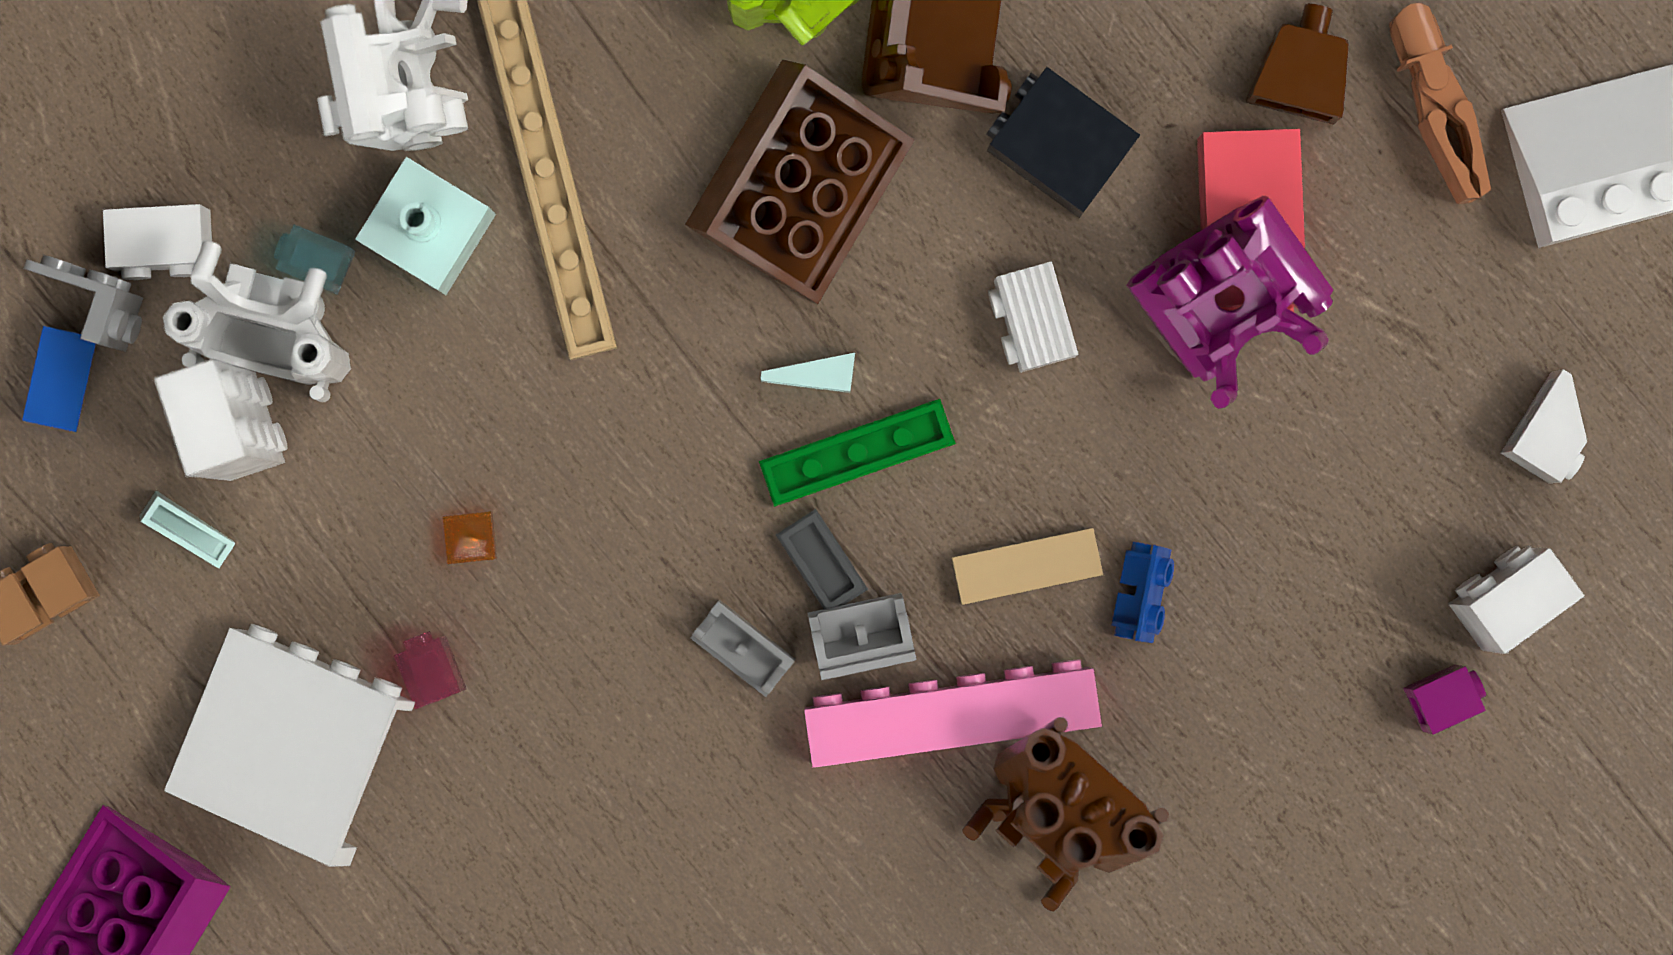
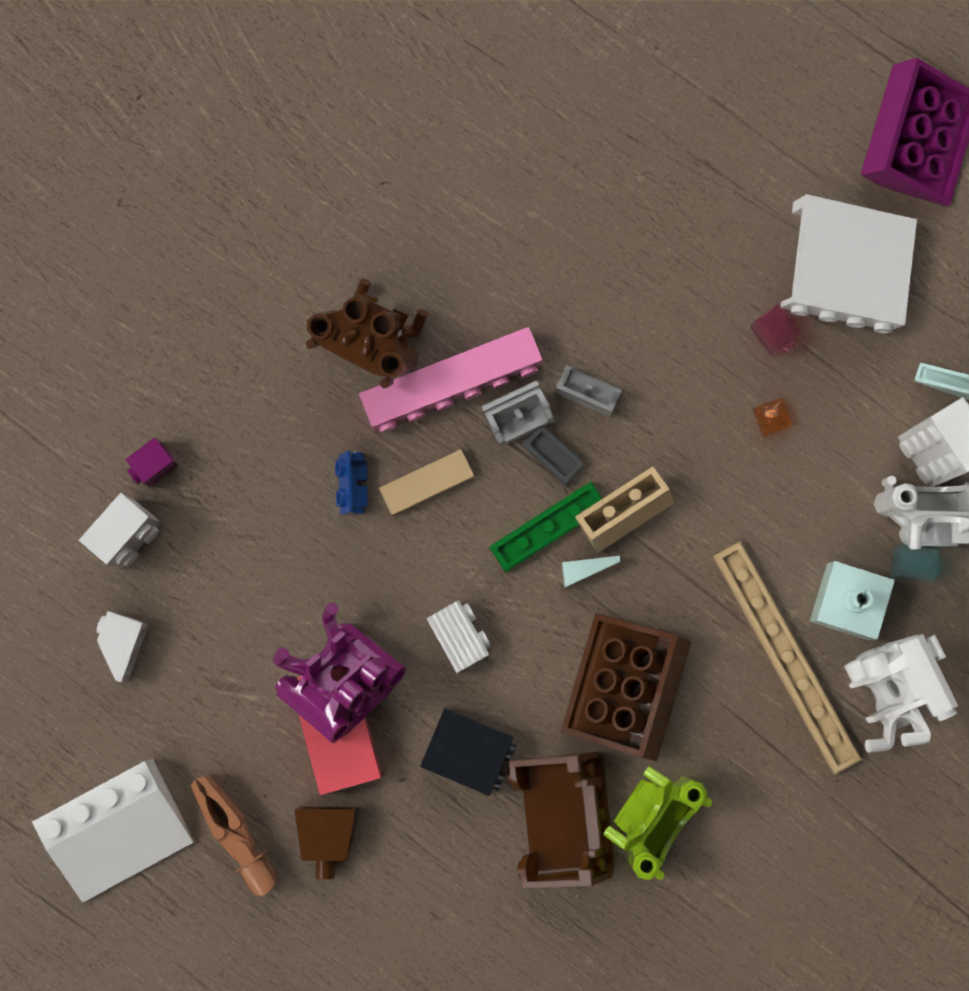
camera: 170 degrees right, 5 degrees down
none -> tan brick [575,466,674,553]

